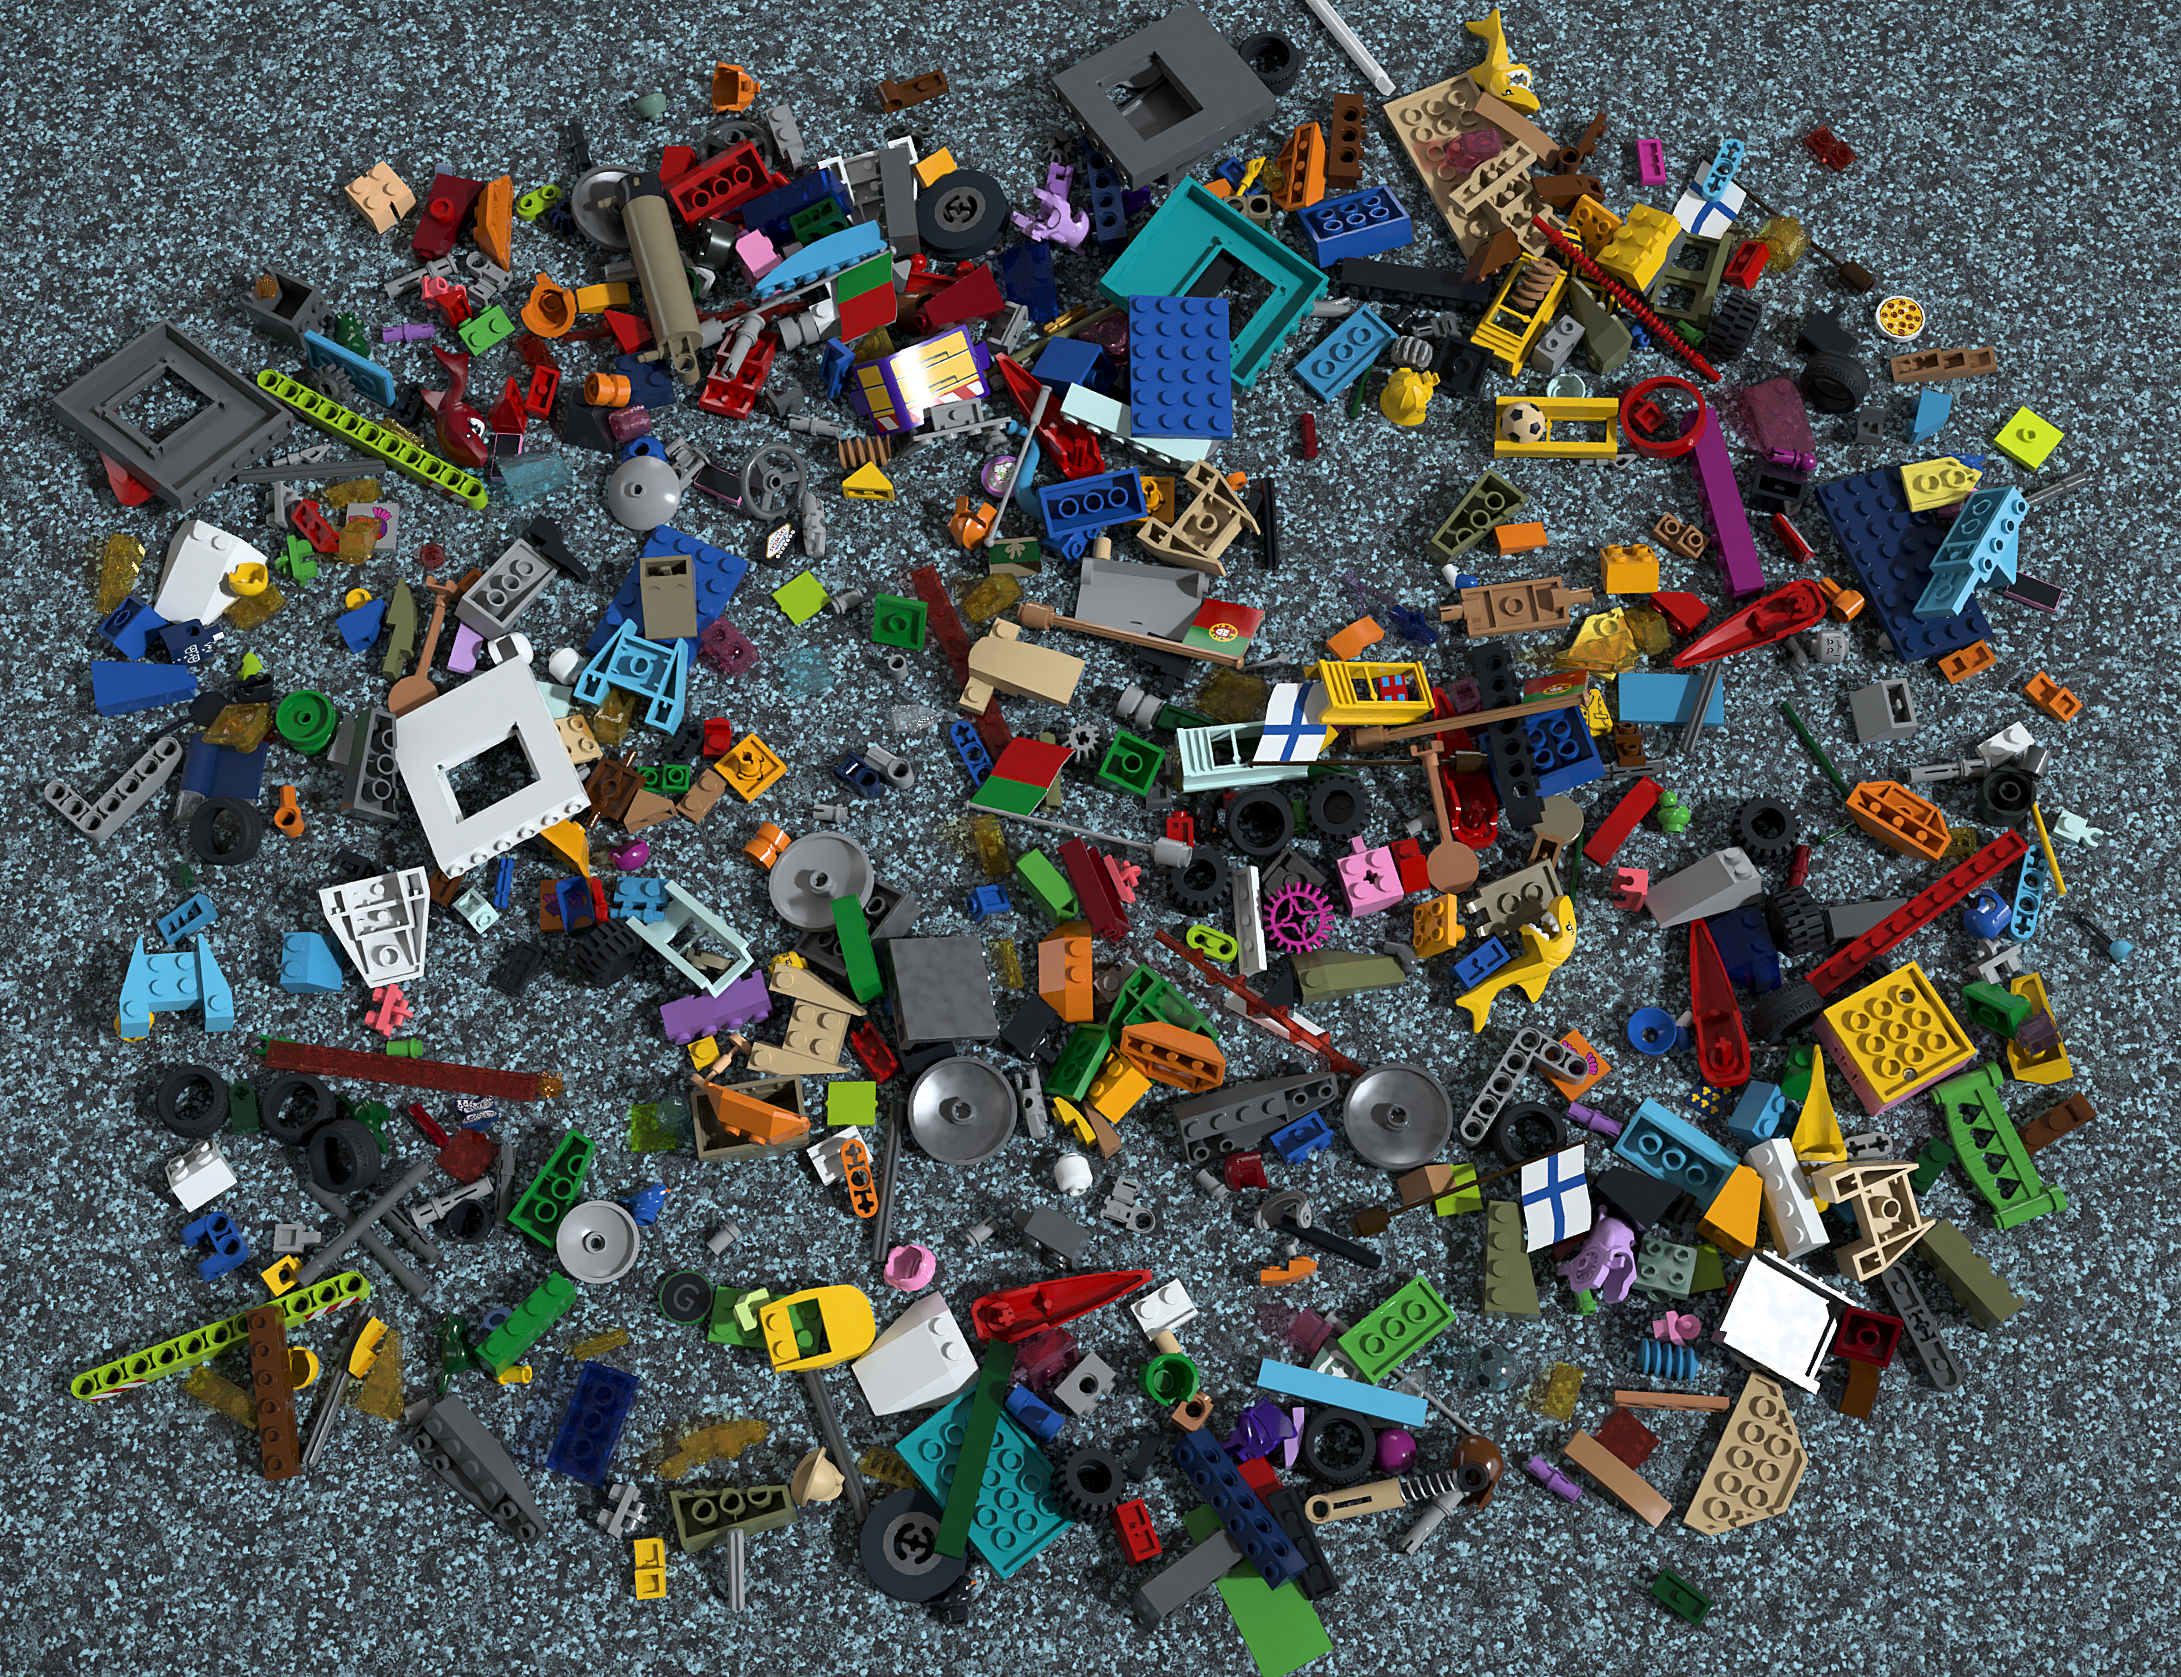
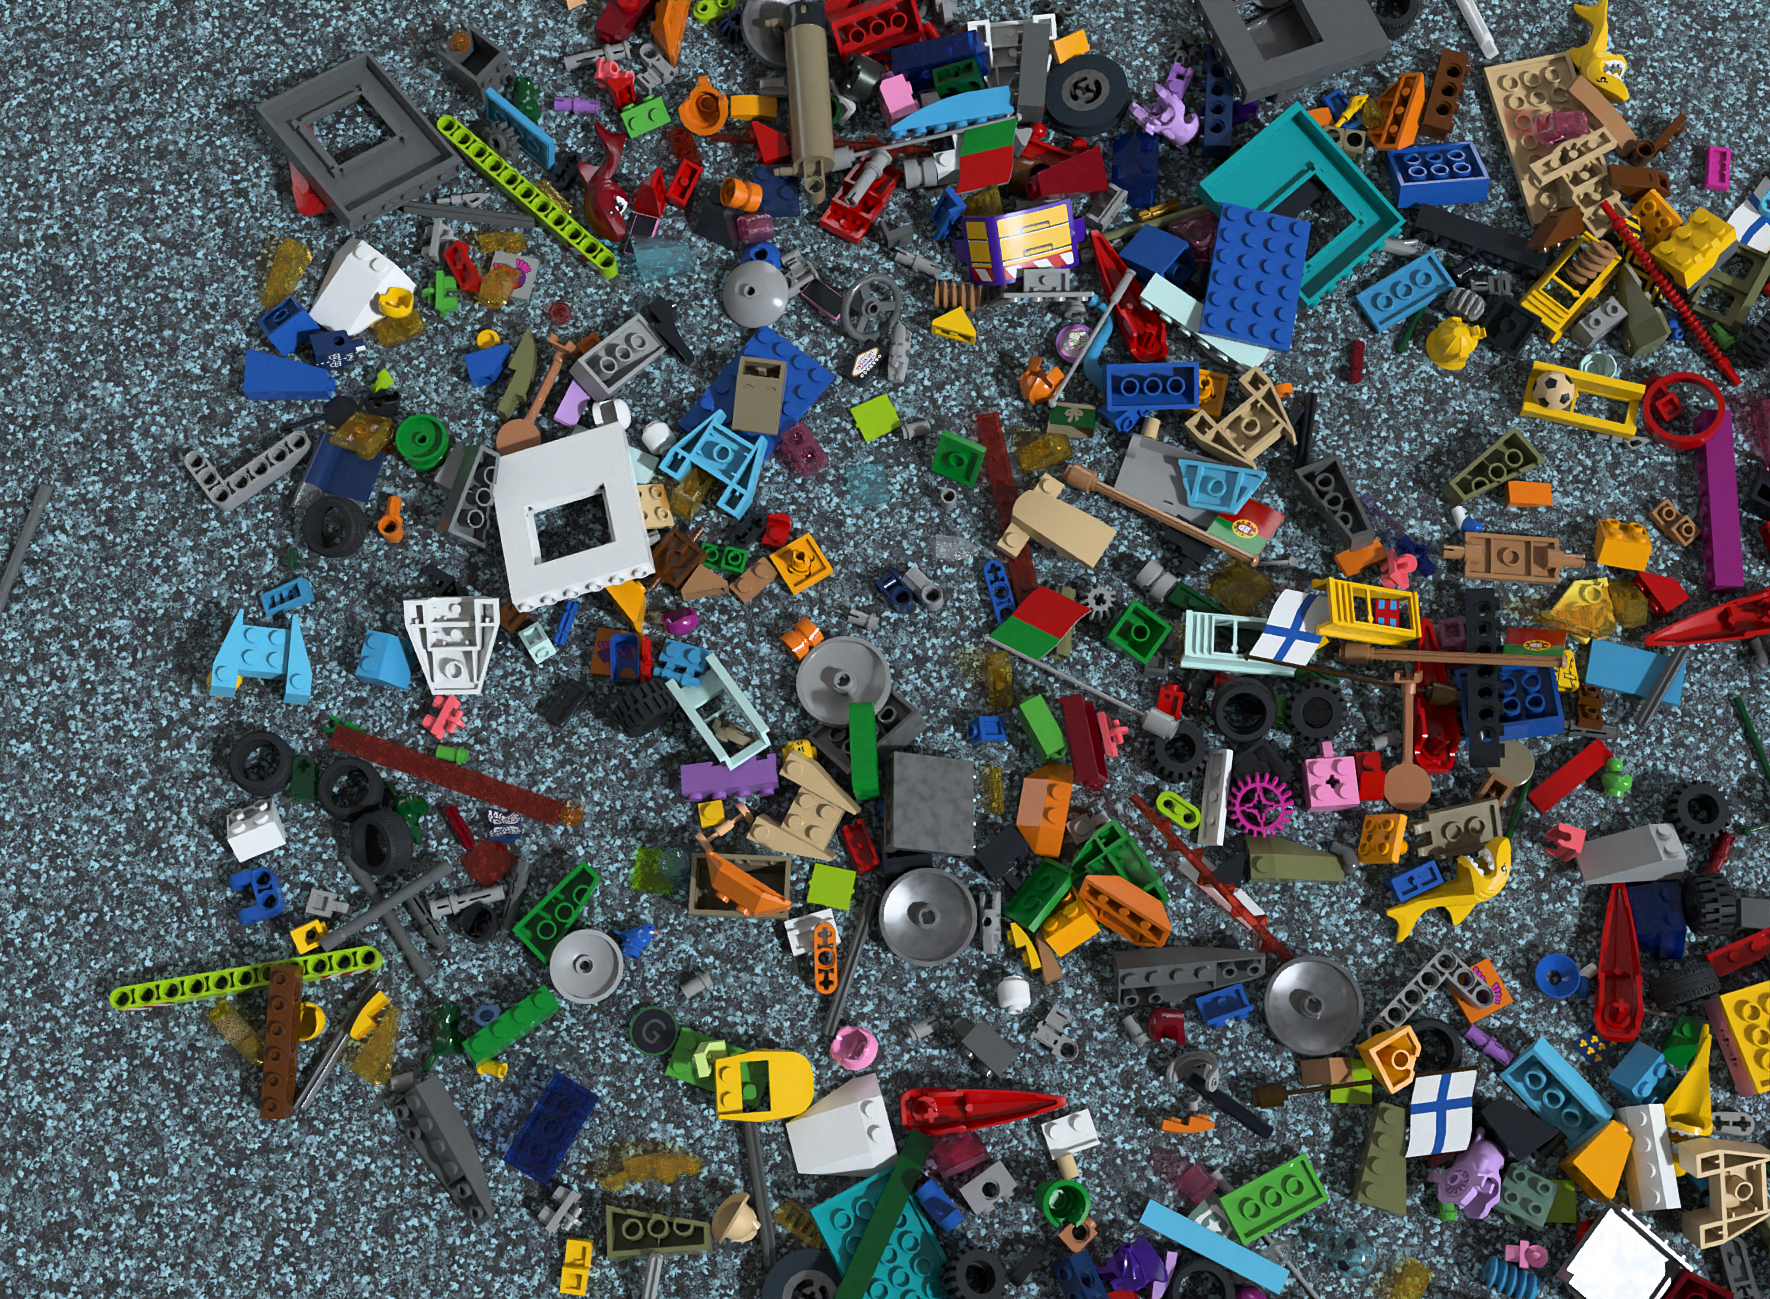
camera: 10 degrees right, 5 degrees up
clear yellow axle [574,1328,629,1361] -> none
none -> medium azure wing [1178,459,1267,515]
none -> dark grey wedge [1294,455,1374,552]
none -> light orange slope [1356,1025,1421,1094]
none -> coral hips [1379,548,1417,590]

